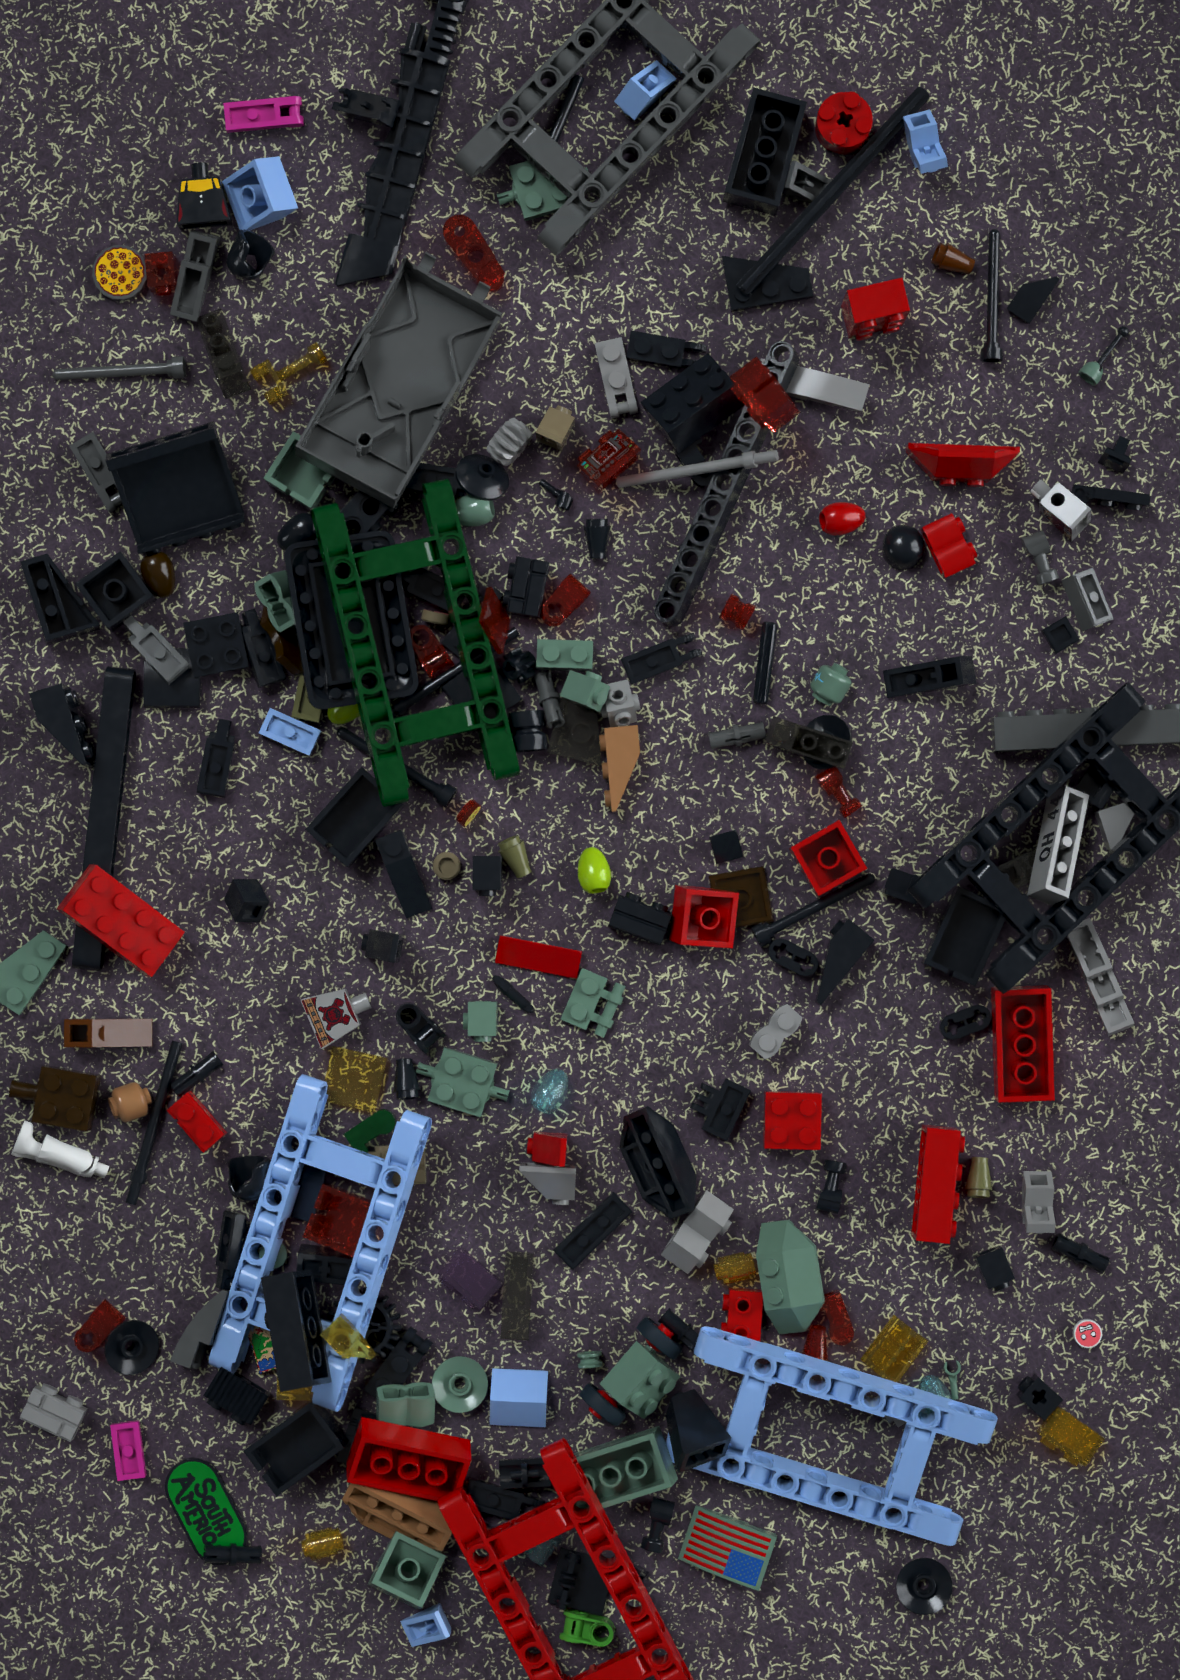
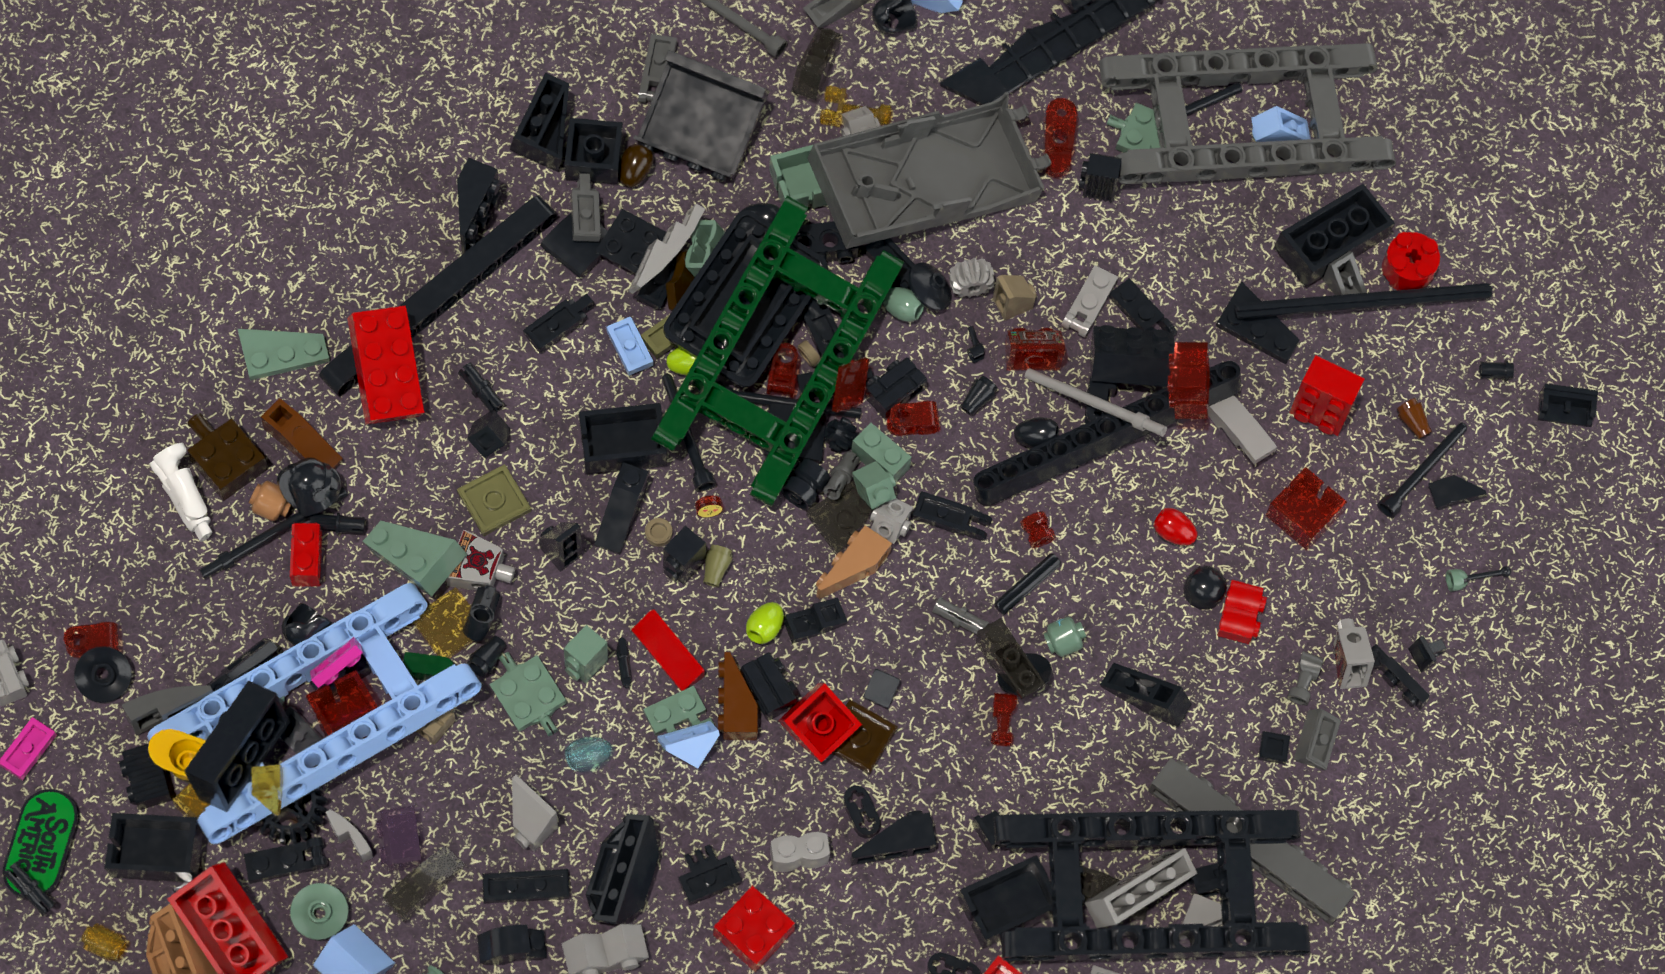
camera: 30 degrees right, 20 degrees down
sand green brick [376,1382,435,1428] -> none
black piece [396,1002,447,1054] -> none
red slope [527,1131,567,1167] -> none
black piece [751,873,875,947] -> none
red brick [789,820,867,897] -> none
light blue brick [903,109,948,174] -> none
red wedge [906,443,1020,487] -> none
none -> yellow piece [148,729,205,780]
none -> black helmet [277,457,341,516]
none -> dark pink plate [310,637,363,688]
none -> light grey slope [325,809,373,863]
none -> sand green wedge [363,521,467,597]
none -> olive tile [457,464,531,537]
none -> black pin [458,363,505,412]
none -> black piece [463,585,500,641]
none -> black brick [477,925,547,965]
none -> light grey slope [628,204,705,294]
none -> light blue slope [657,721,719,768]
none -> reddish brown slope [718,652,758,741]
none -> black slope [783,597,847,644]
none -> light grey brick [841,106,880,136]
none -> black animal [1014,417,1059,448]
none -> black brick [1078,153,1122,203]
none -> clear red piece [1266,467,1347,550]
none -> black pin [1479,360,1514,381]
none -> black hinge [1538,383,1598,427]

